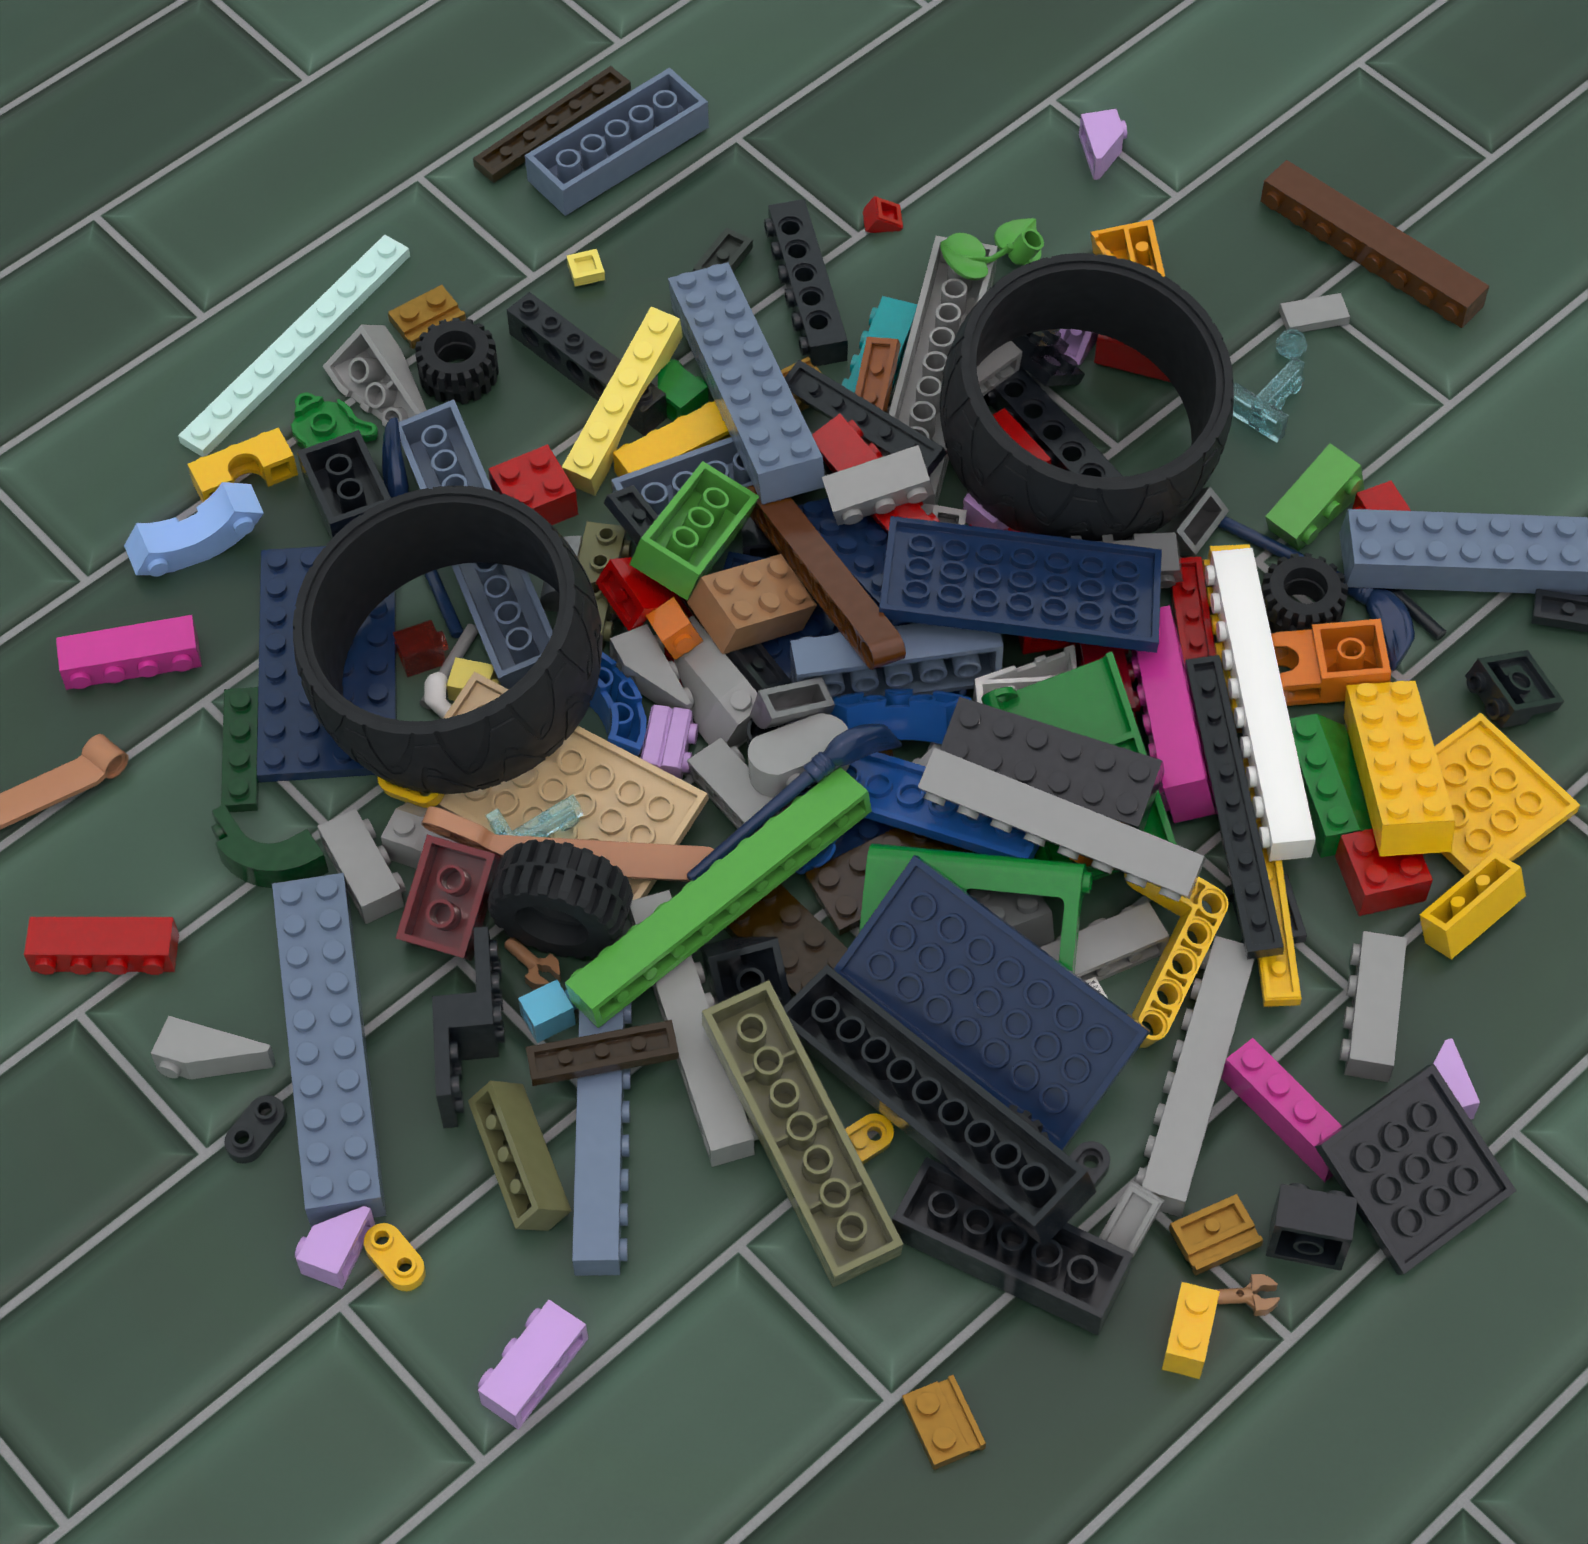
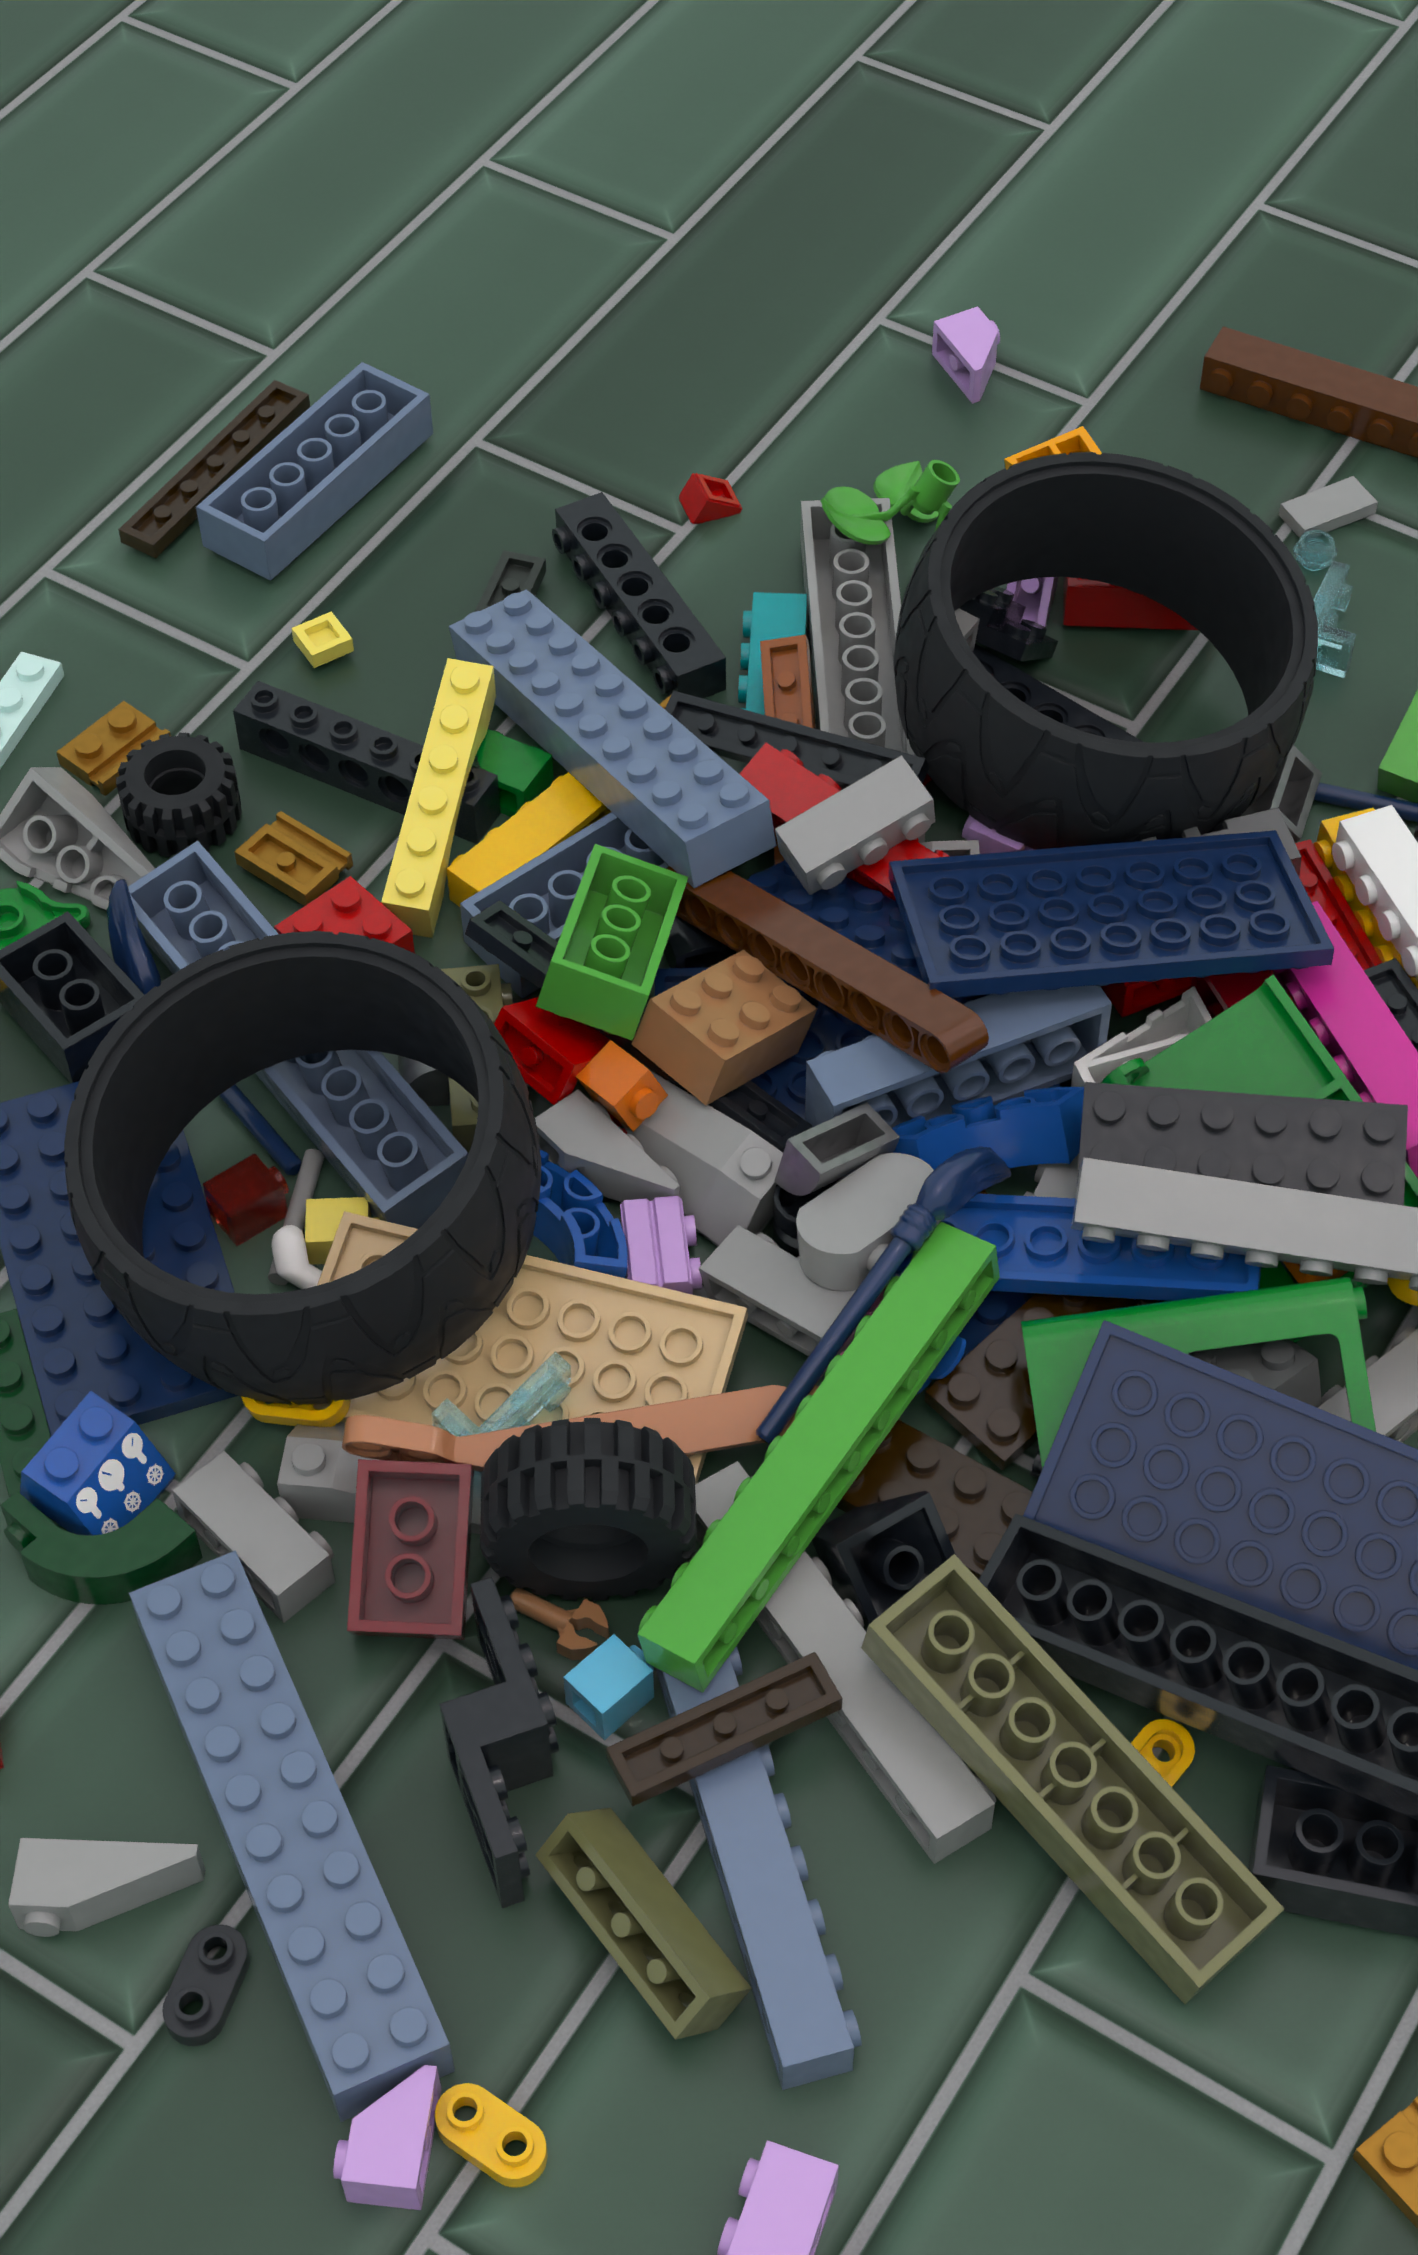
camera: 15 degrees left, 5 degrees down
none -> blue slope [20,1391,176,1535]
none -> pearl gold plate [234,811,353,906]

